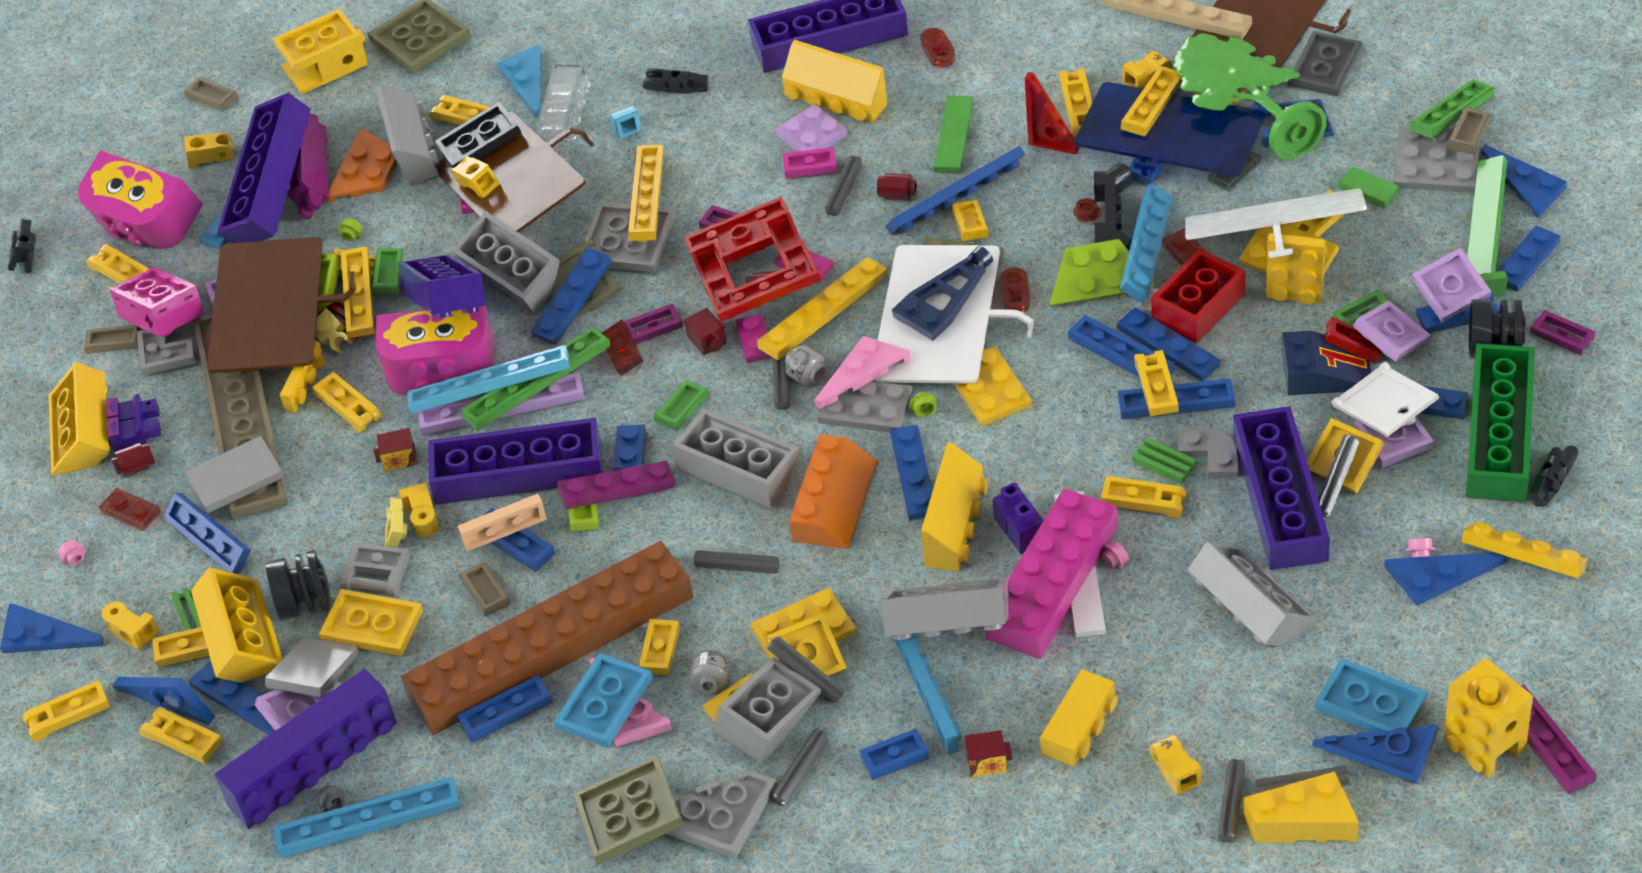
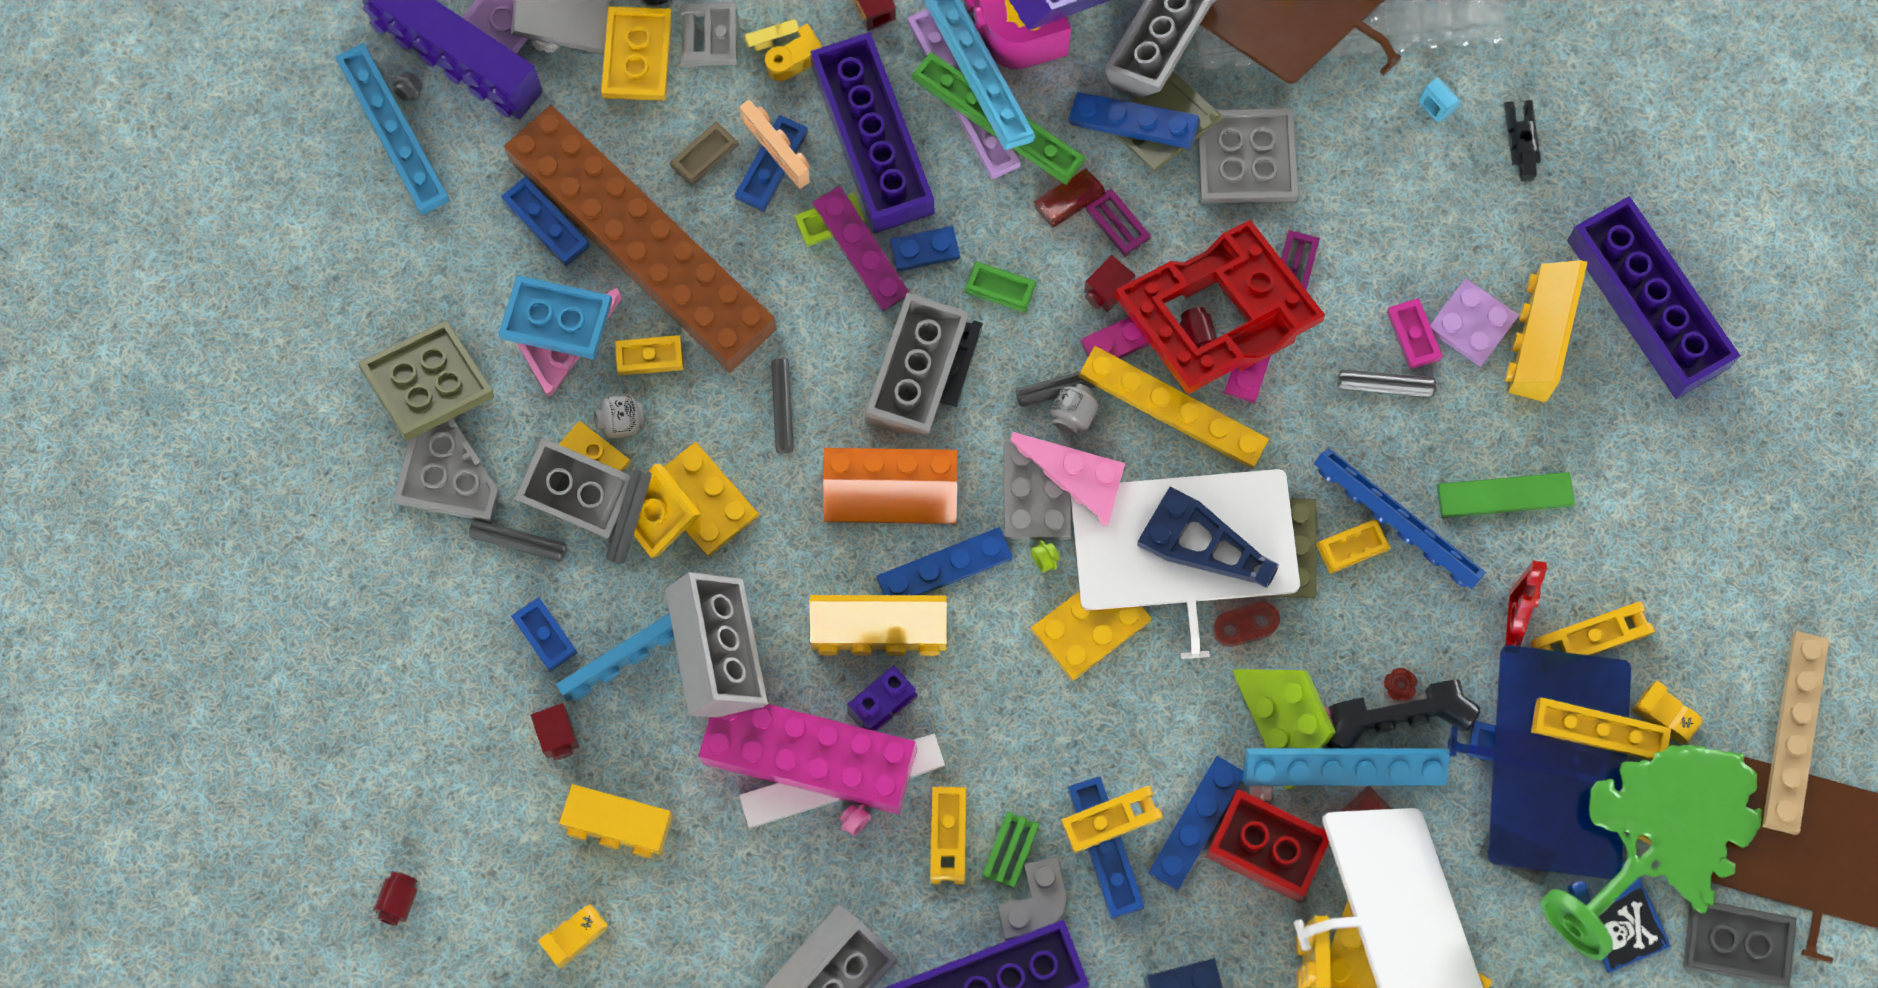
camera: 70 degrees right, 25 degrees up
yellow plate [628,145,664,242] -> none
dark red brick [877,173,917,200] -> none
clear red plate [920,28,955,68] -> none
blue plate [1068,315,1175,377] -> none

